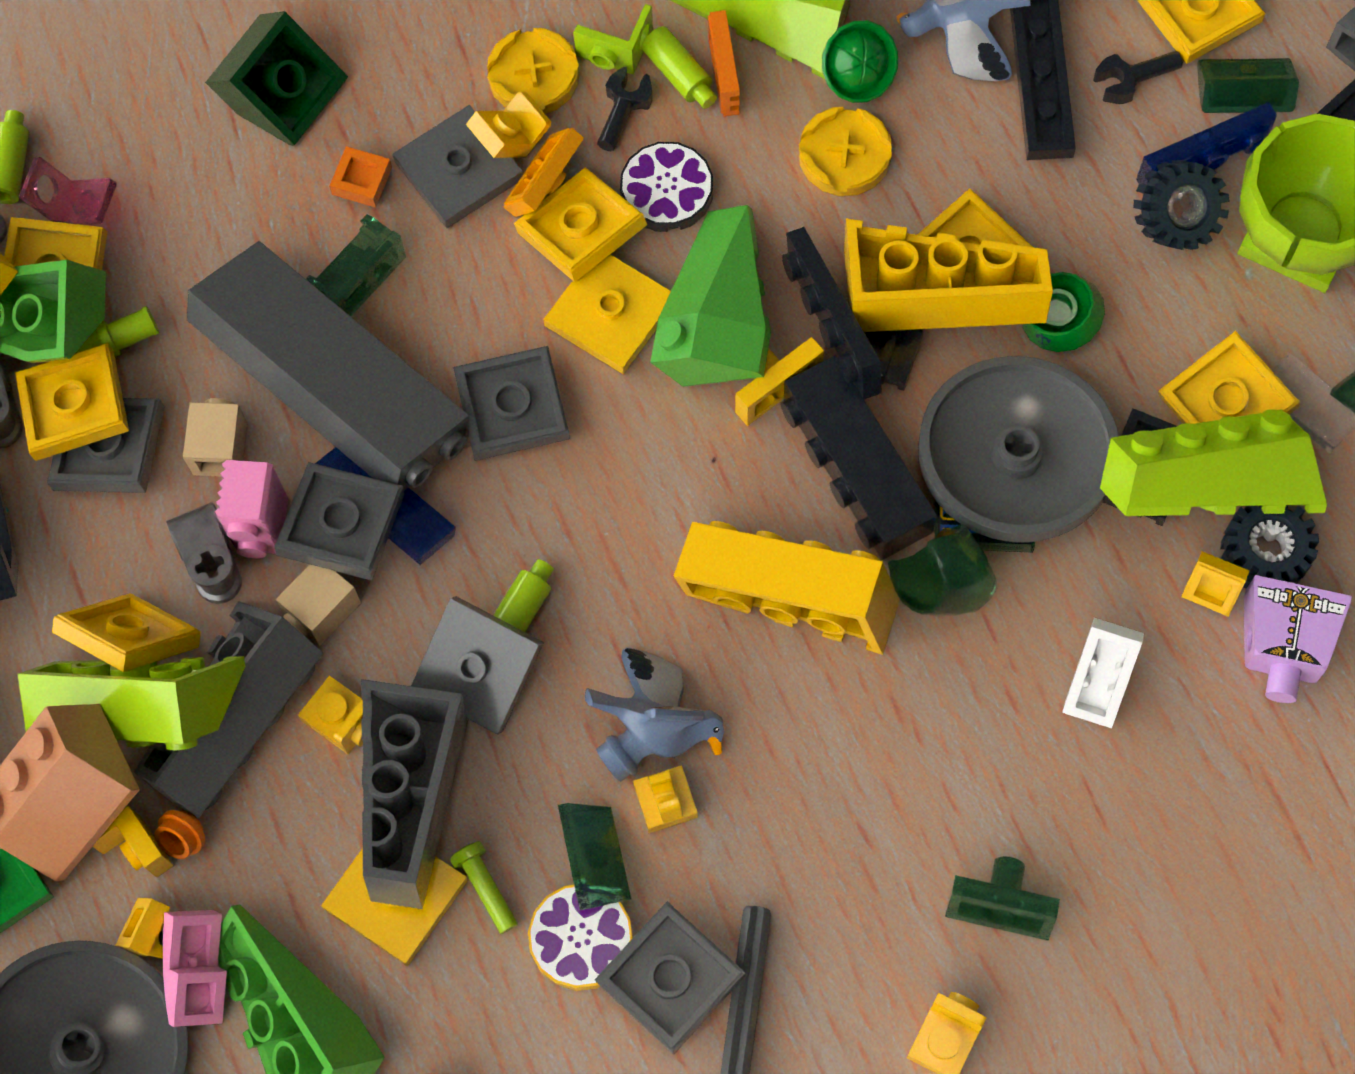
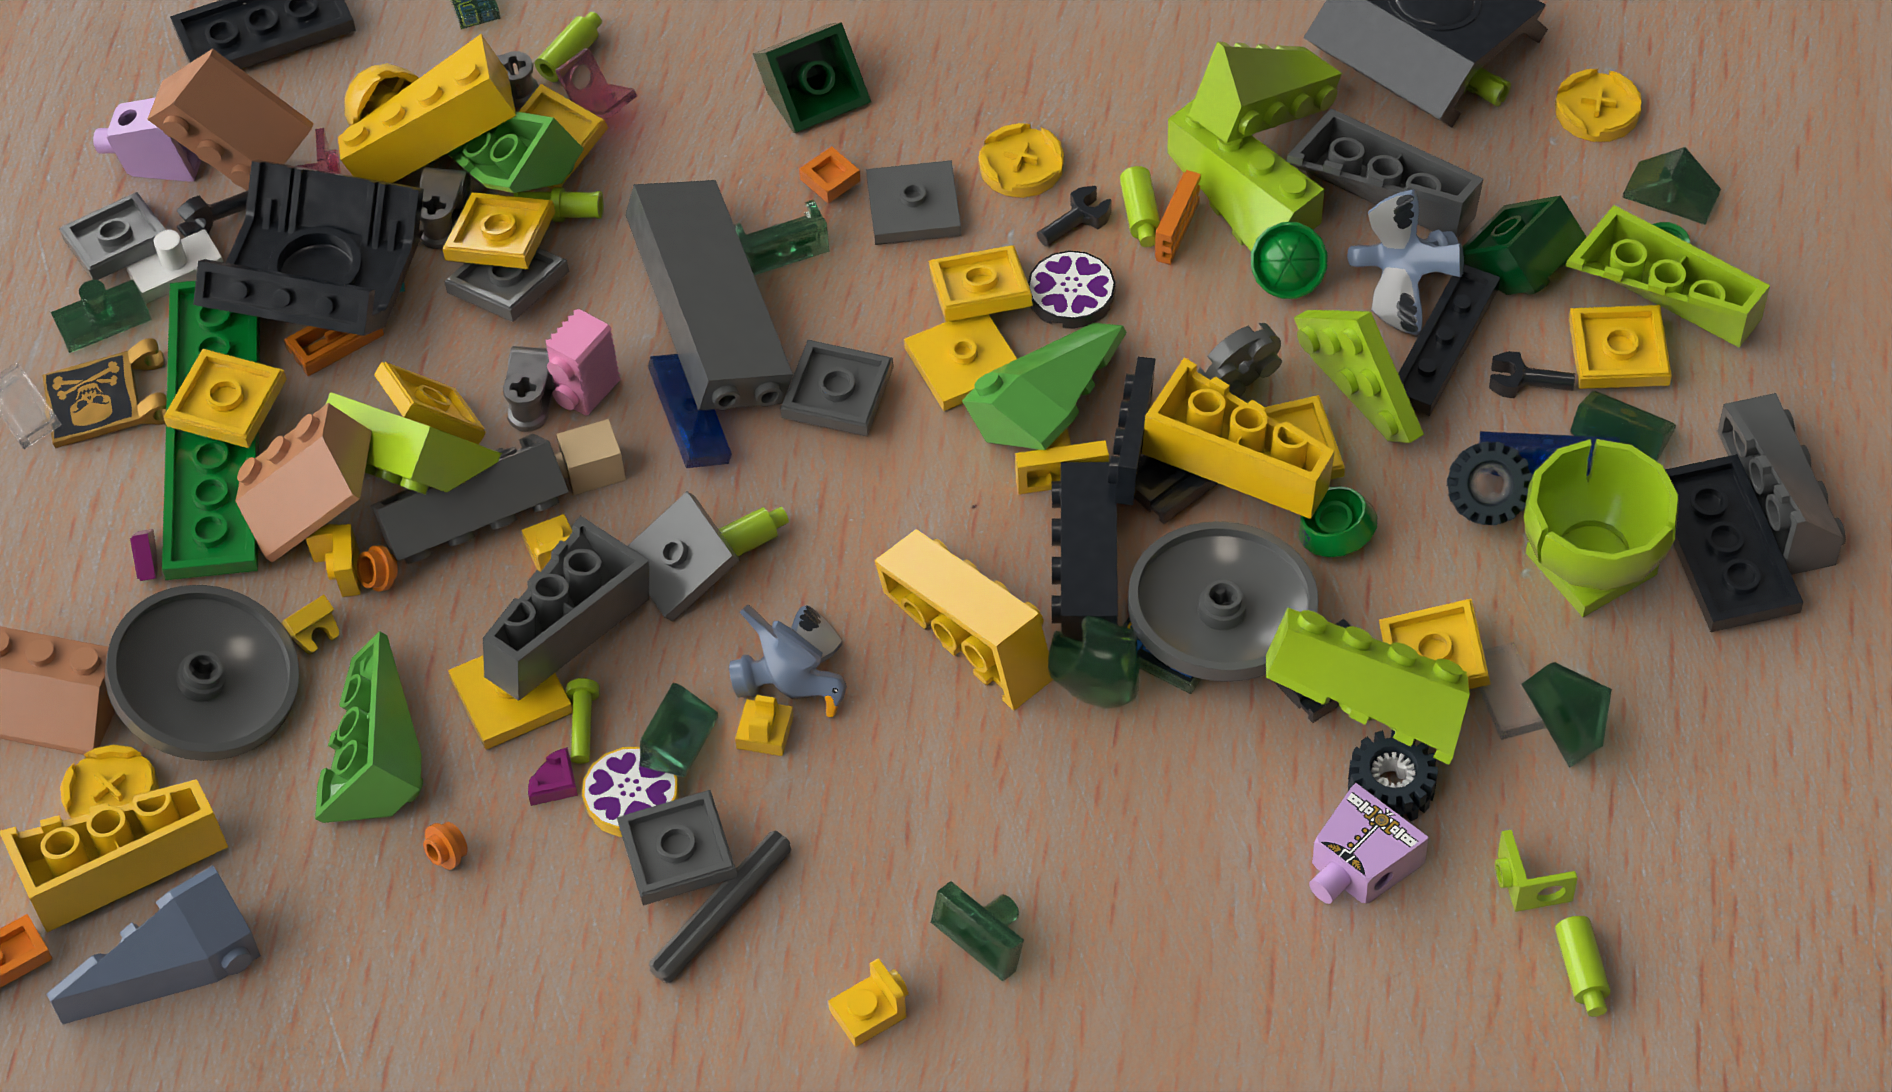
camera: 30 degrees right, 15 degrees down
bright pink slope [163,910,227,1027] -> none
tan brick [183,398,247,476] -> none
dark grey plate [274,462,405,580] -> none
yellow bracket [466,92,551,158] -> none
light orange plate [503,127,584,217] -> none
lime bracket [573,4,653,75] -> none
yellow tile [798,106,892,196] -> none
white tile [1062,618,1144,728] -> none
yellow tile [1181,551,1249,617] -> none
none -> magenta tile [528,747,578,806]
none -> dark grey plate [1198,323,1282,398]
none -> lime plate [1294,310,1424,443]

